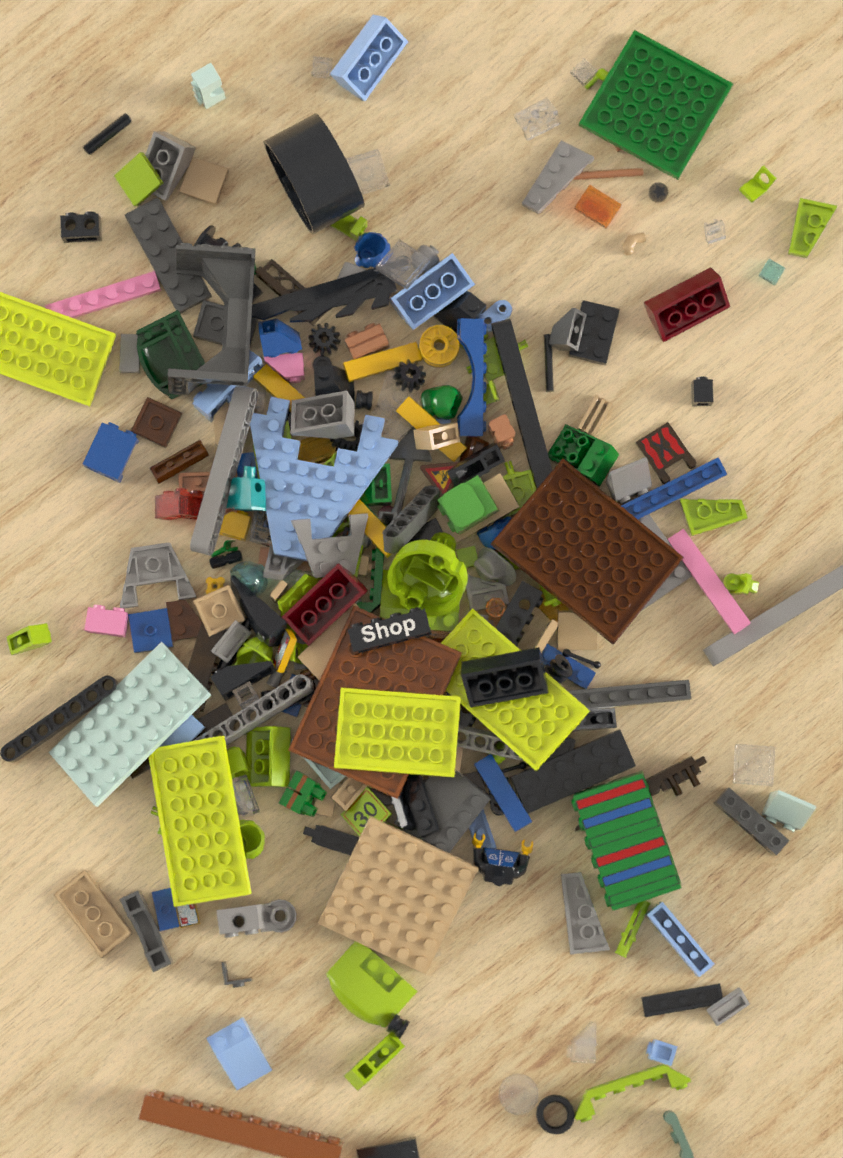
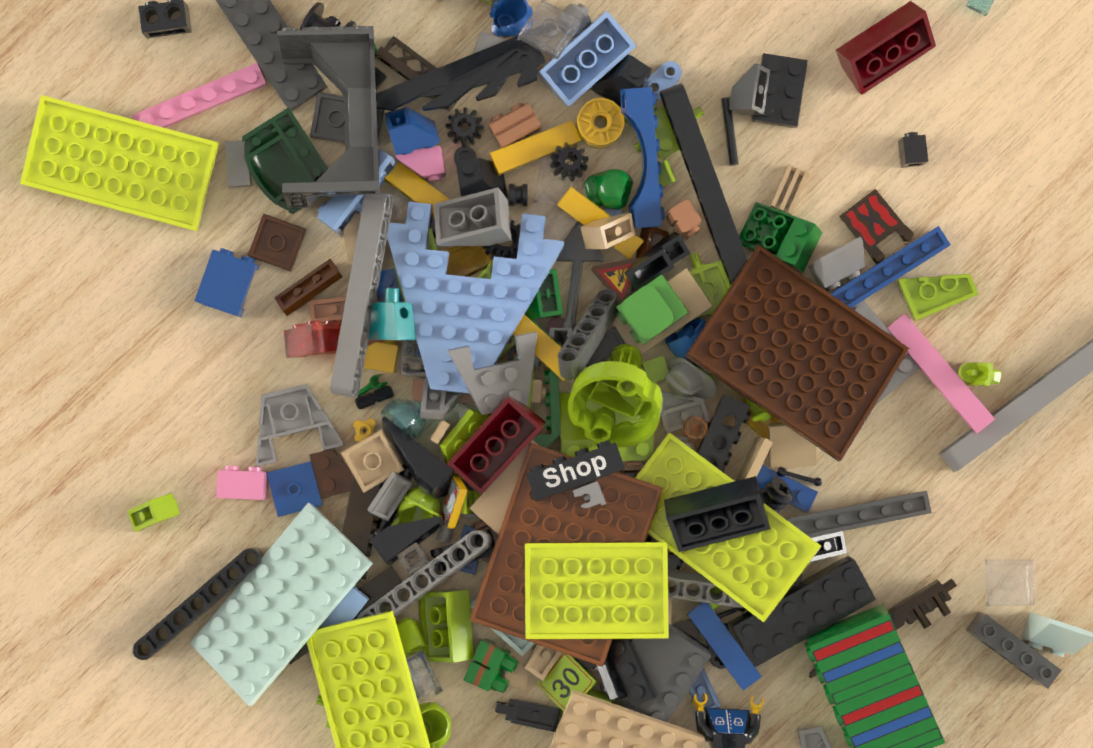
camera: 10 degrees left, 5 degrees up
none -> light grey hinge [573,481,606,508]

